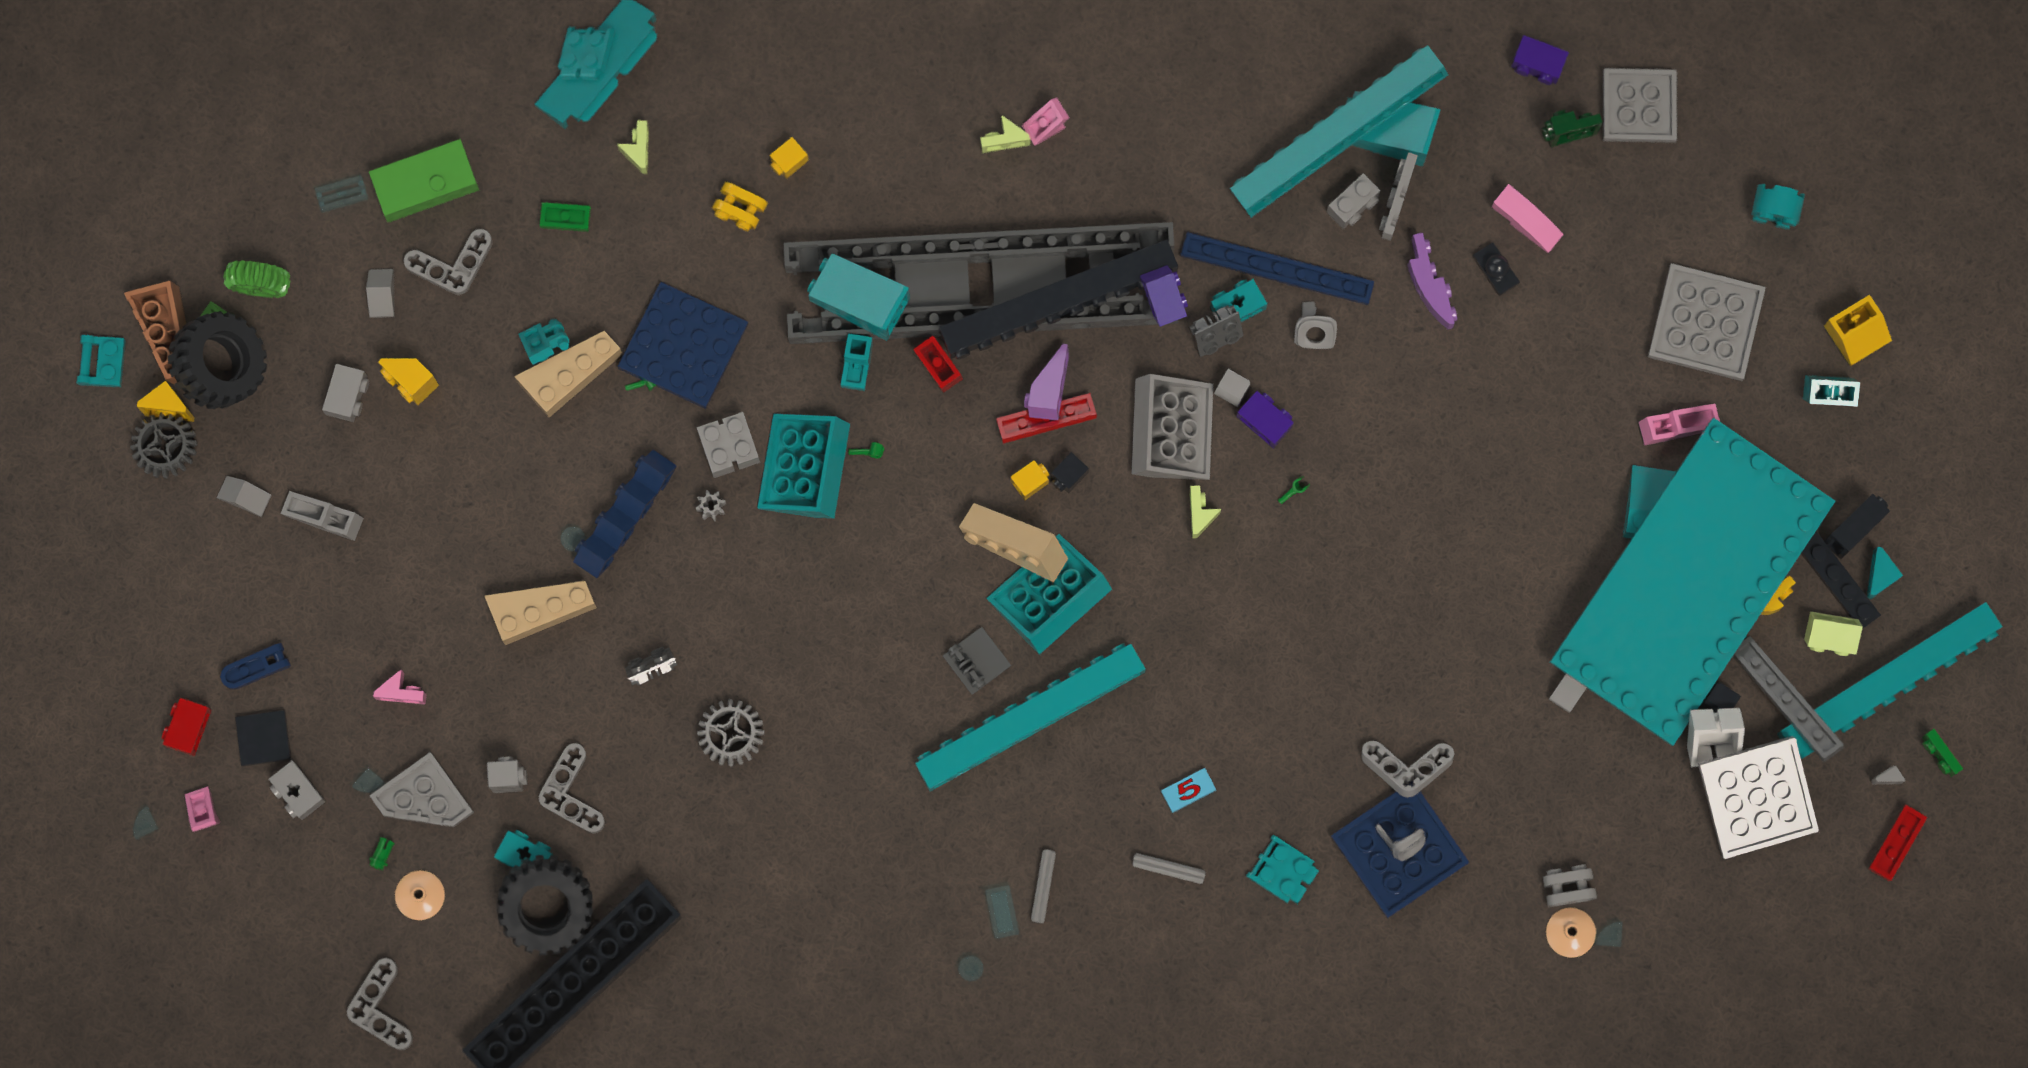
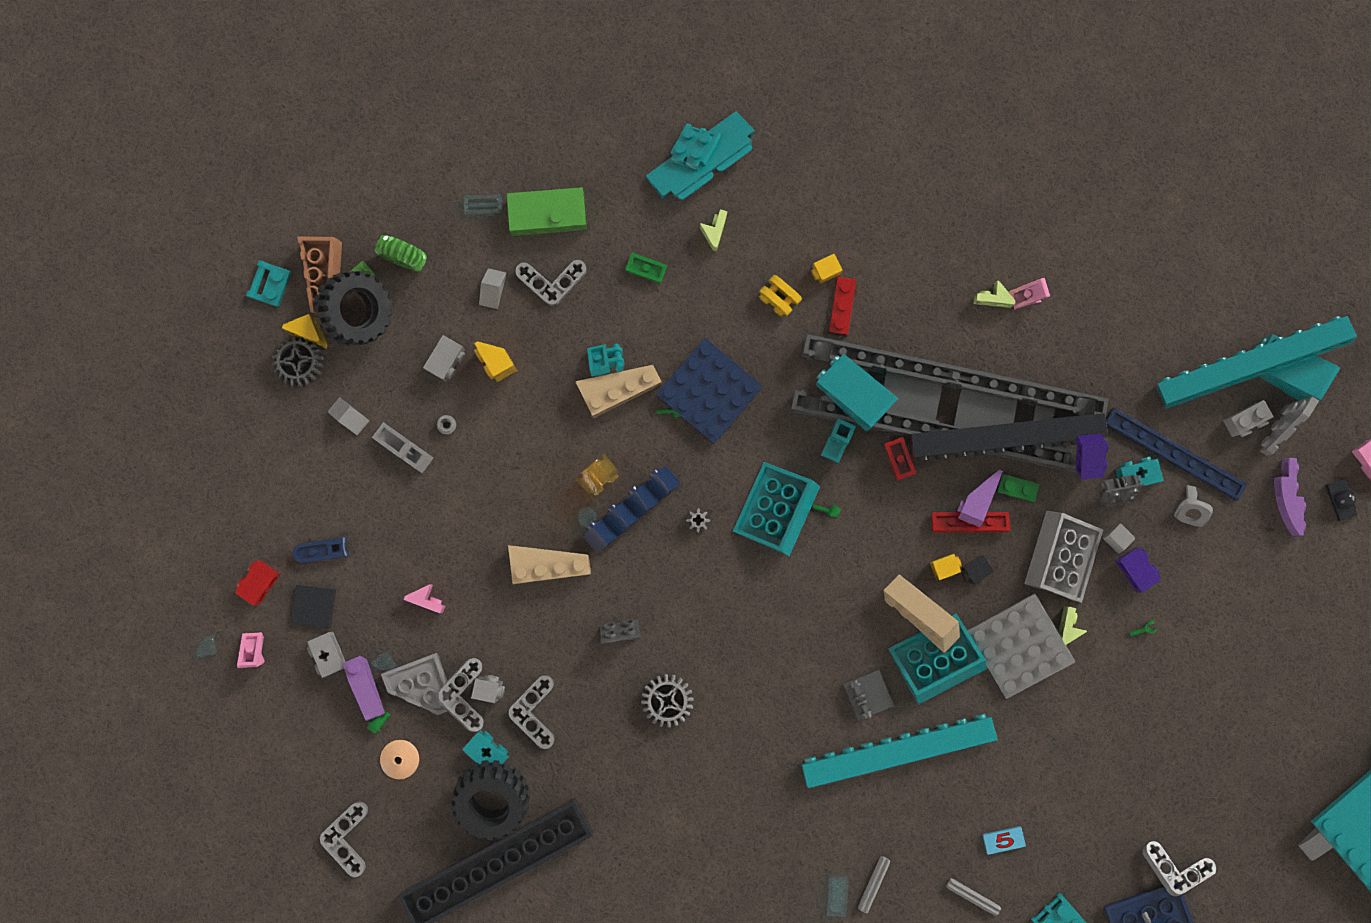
camera: 10 degrees right, 5 degrees up
light grey piece [697,412,760,478] -> none
none -> medium lavender slope [342,656,385,721]
none -> light grey beam [436,658,484,732]
none -> light grey plate [437,415,456,435]
none -> clear yellow brick [575,454,619,497]
none -> red plate [829,277,856,336]
none -> light grey plate [967,593,1075,699]
none -> green plate [996,474,1039,503]

